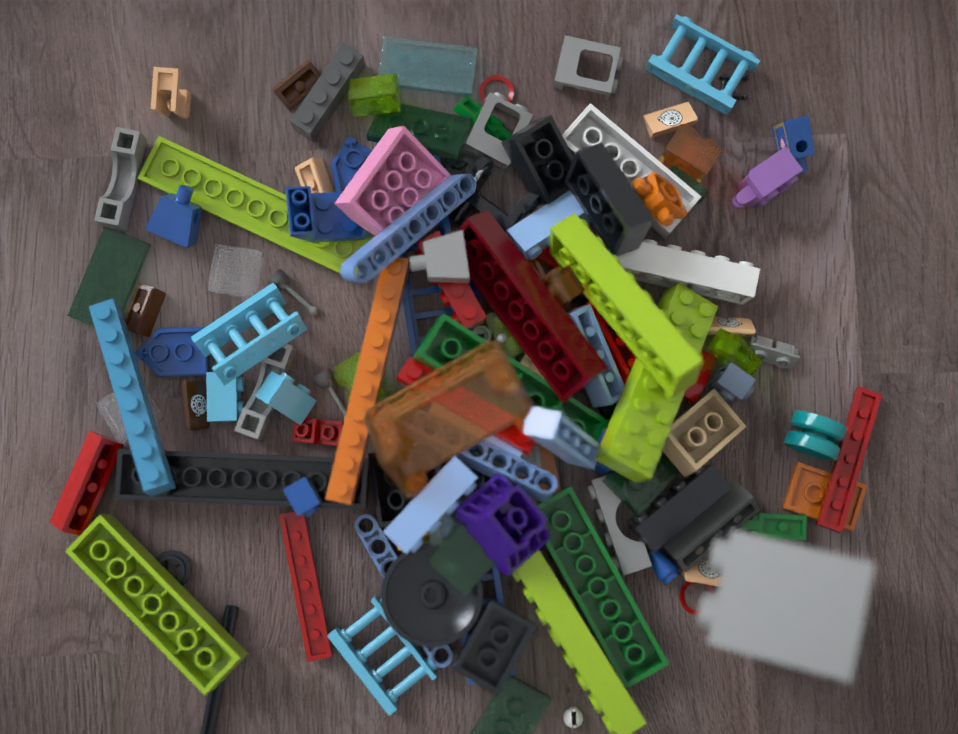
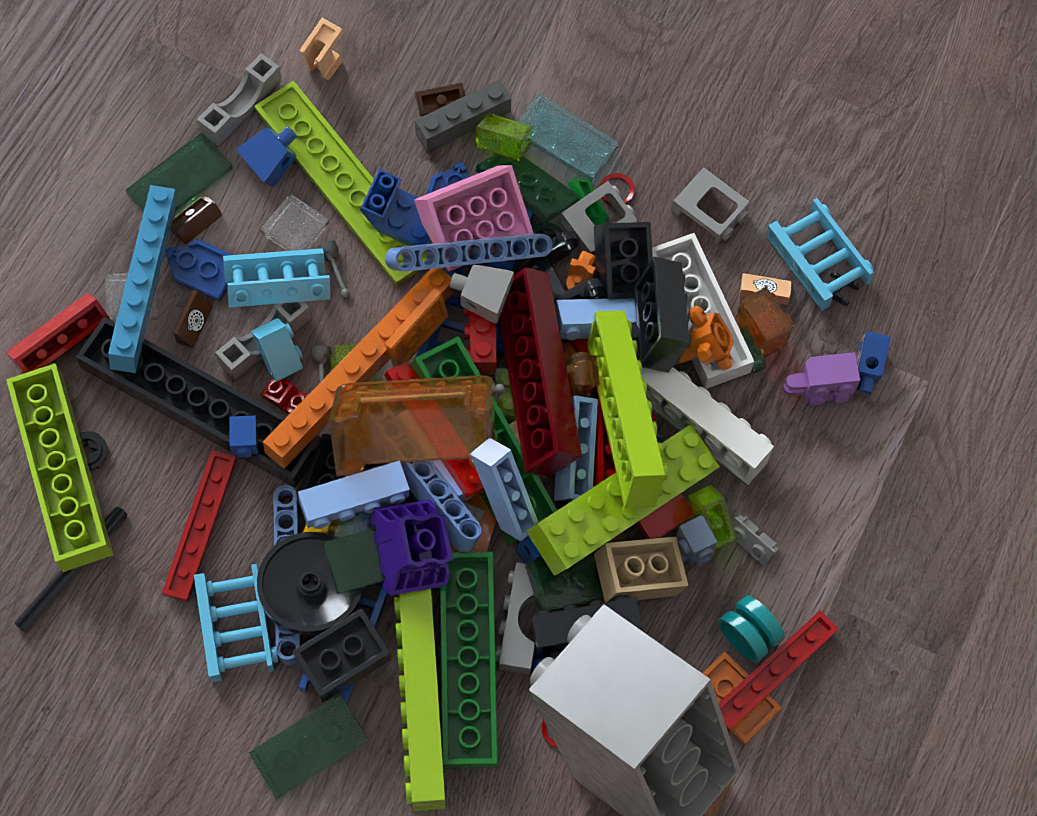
camera: 30 degrees right, 15 degrees down
medium azure brick [206,372,245,423] -> none
light nougat slope [295,158,334,193] -> none
white hinge [563,706,583,728] -> none
light nougat slope [707,317,756,337] -> none
none -> orange tile [384,288,449,367]
none -> orange hips [566,251,596,290]

